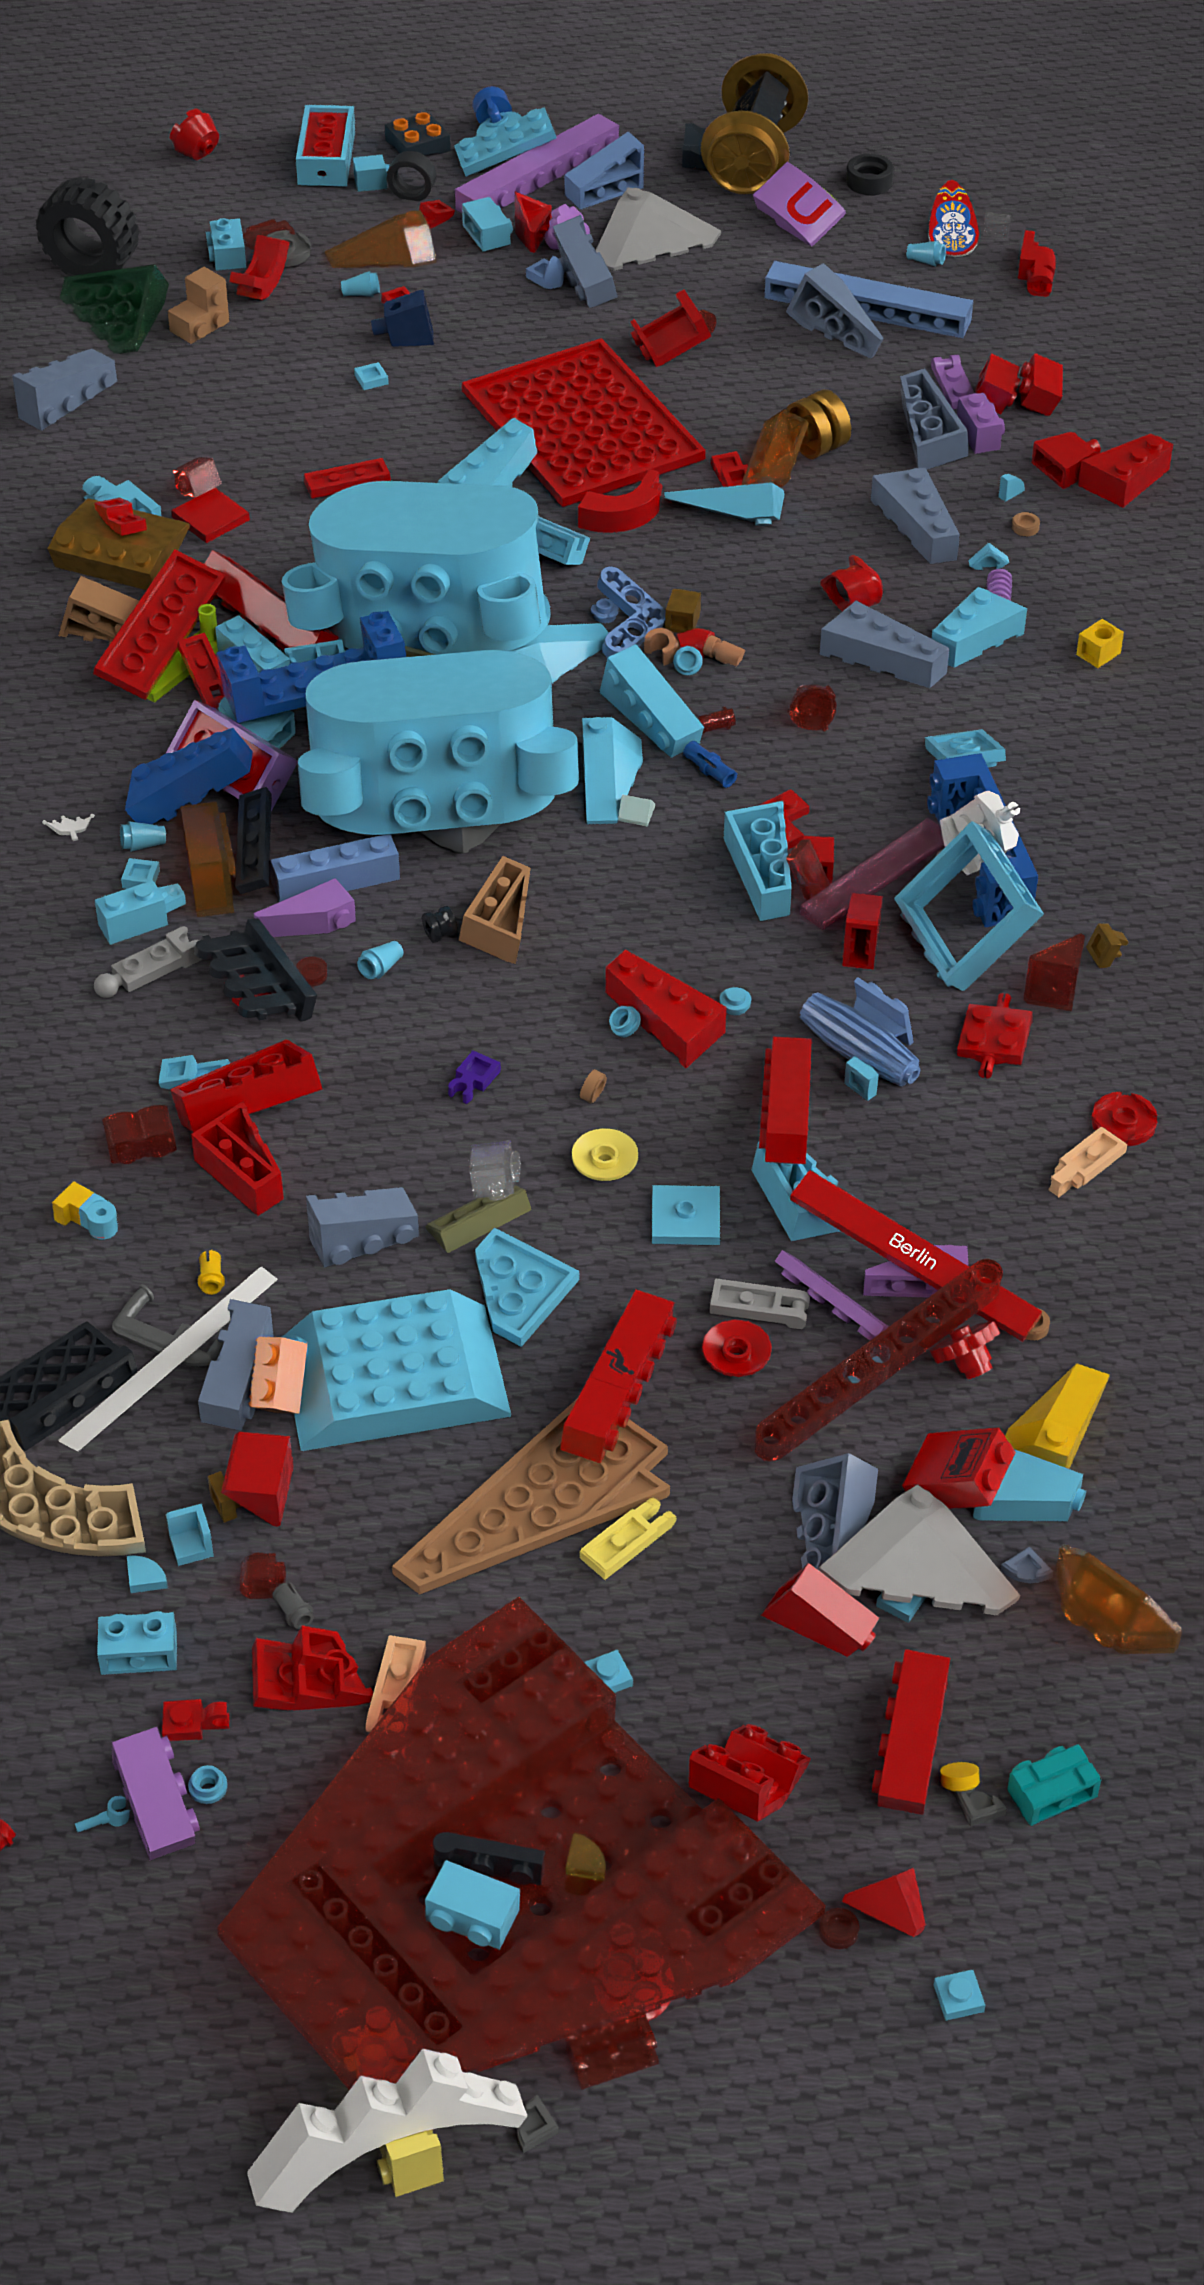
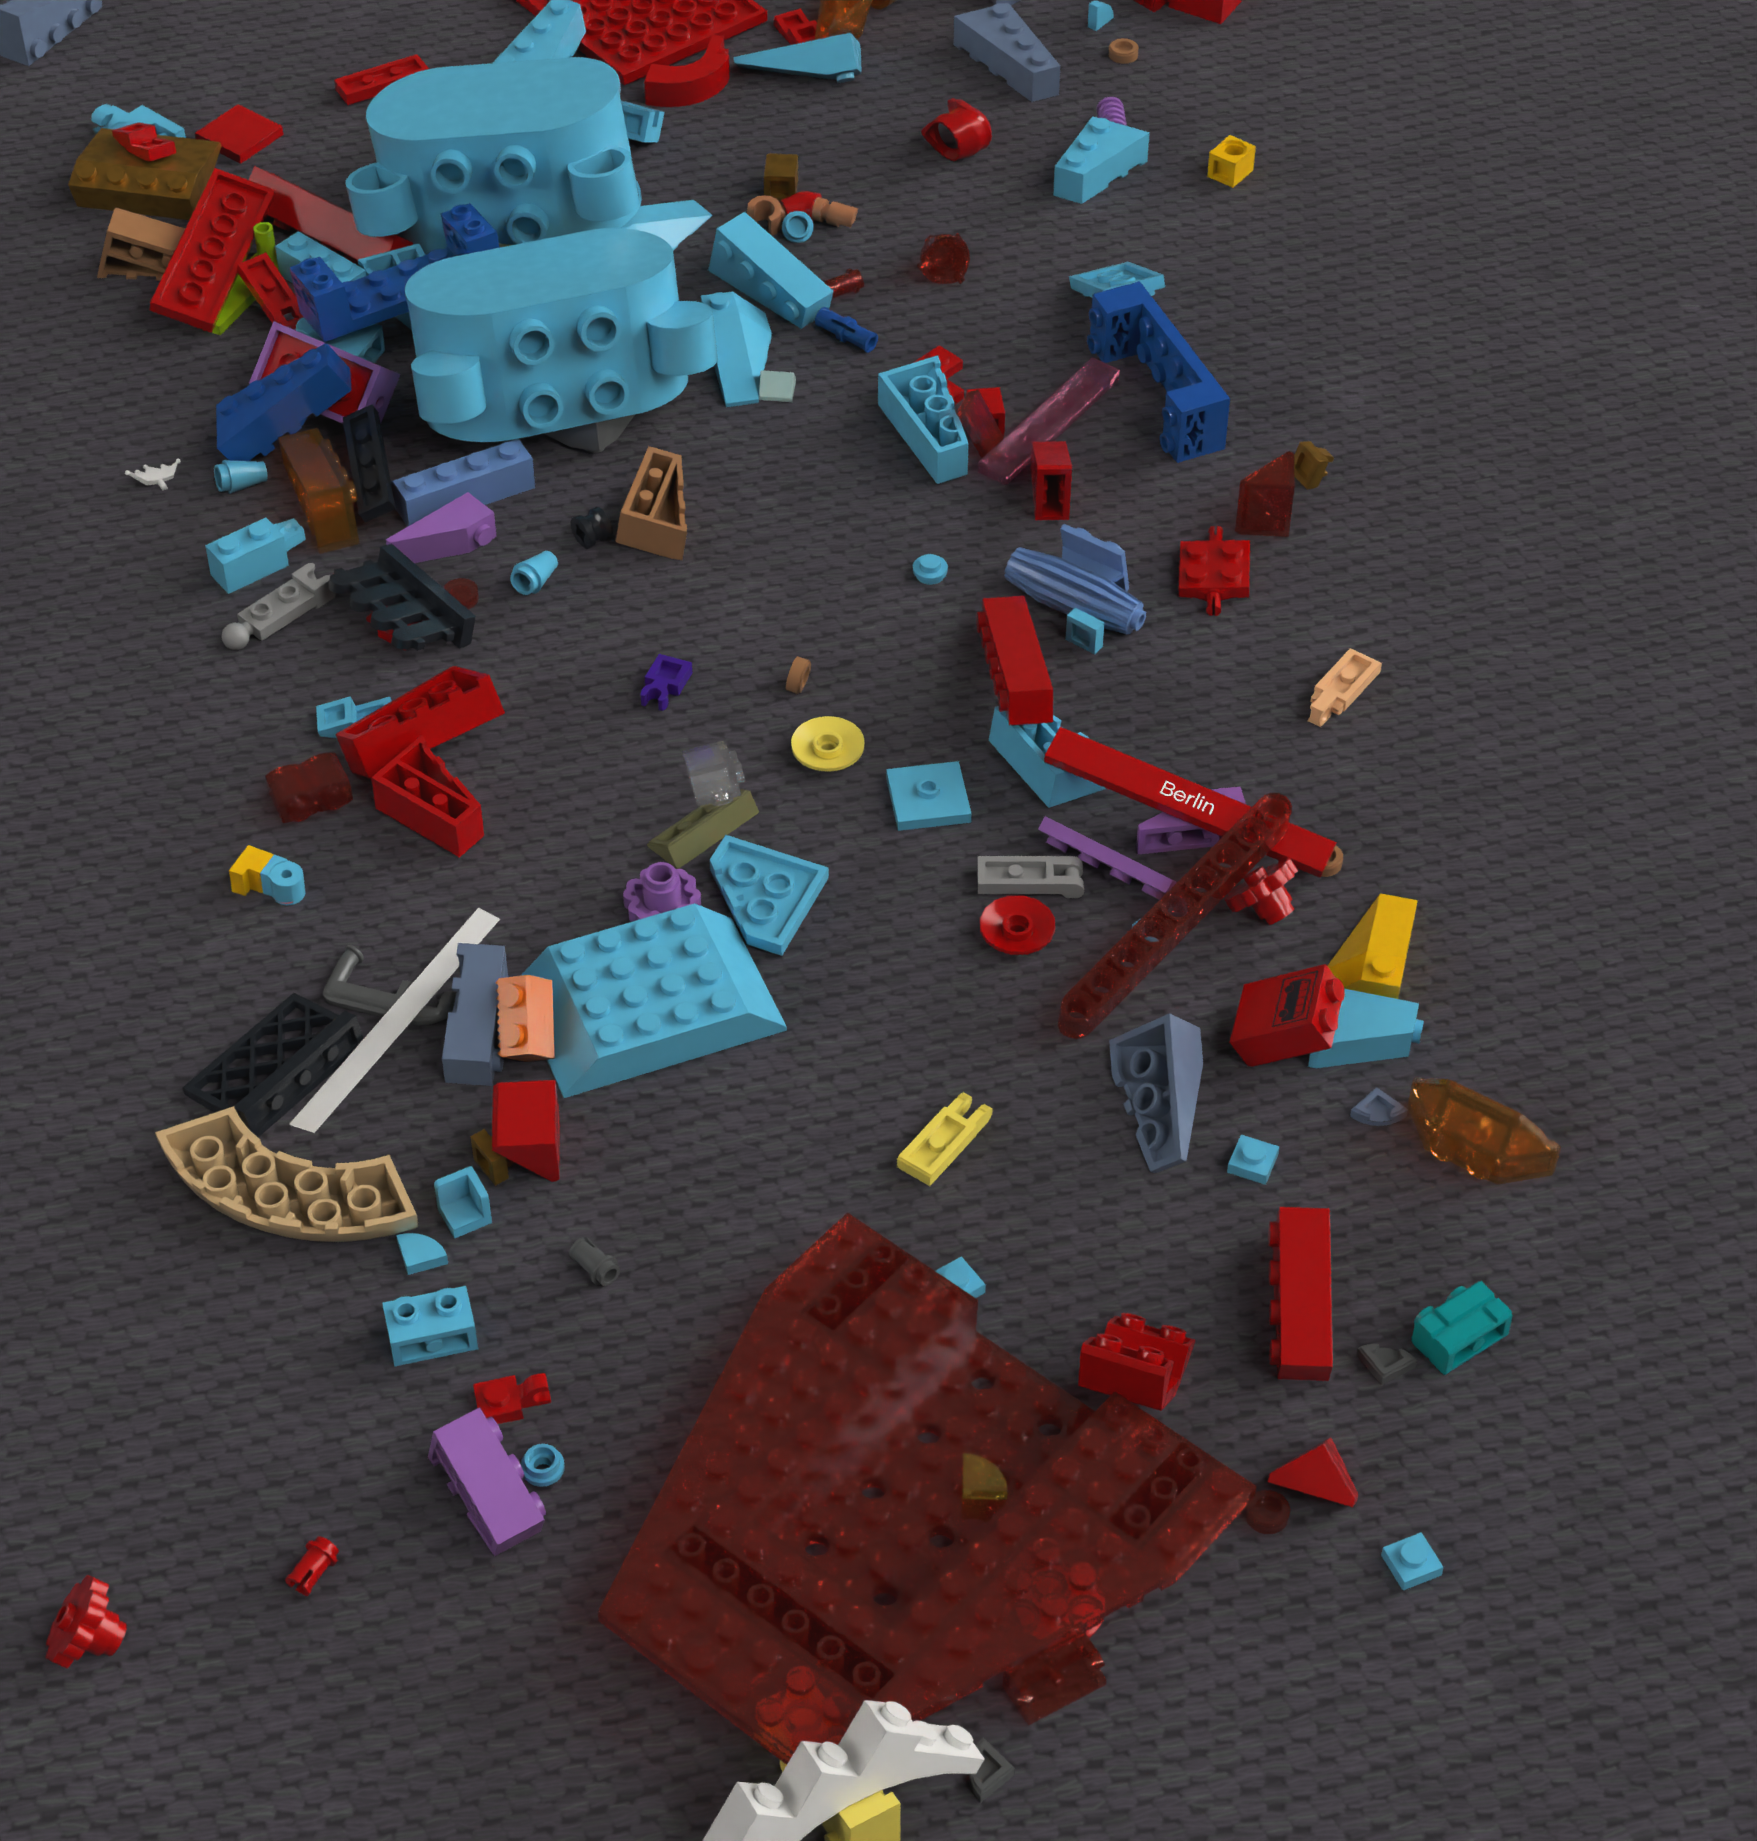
camera: 10 degrees left, 0 degrees up
medium azure hand [75,1796,130,1832] -> none
medium azure plate [121,858,160,889] -> none
clear red brick [173,457,222,497] -> none
yellow pin [197,1250,225,1295] -> none
clear red plate [240,1553,286,1599] -> none
red slope [252,1625,374,1710] -> none
sand blue wedge [306,1187,419,1267] -> none
light nougat plate [366,1635,426,1738] -> none
medium nougat wing [392,1398,670,1595] -> none
medium azure brick [425,1860,520,1950] -> none
black plate [433,1832,545,1886] -> none
red brick [560,1289,677,1464] -> none
medium blue plate [591,598,619,623] -> none
medium blue beam [597,567,665,658] -> none
red wedge [606,950,727,1068] -> none
medium azure plate [609,1006,641,1037] -> none
red slope [761,1563,879,1657] -> none
light grey slope [818,1485,1020,1615] -> none
sand blue wedge [820,601,949,688] -> none
medium azure window [894,821,1044,991] -> none
white plate [936,791,1020,875] -> none
yellow tile [940,1762,980,1791] -> none
medium azure tile [969,543,1009,570] -> none
red tile [1091,1092,1158,1146] -> none
none -> medium lavender plant [623,862,701,922]

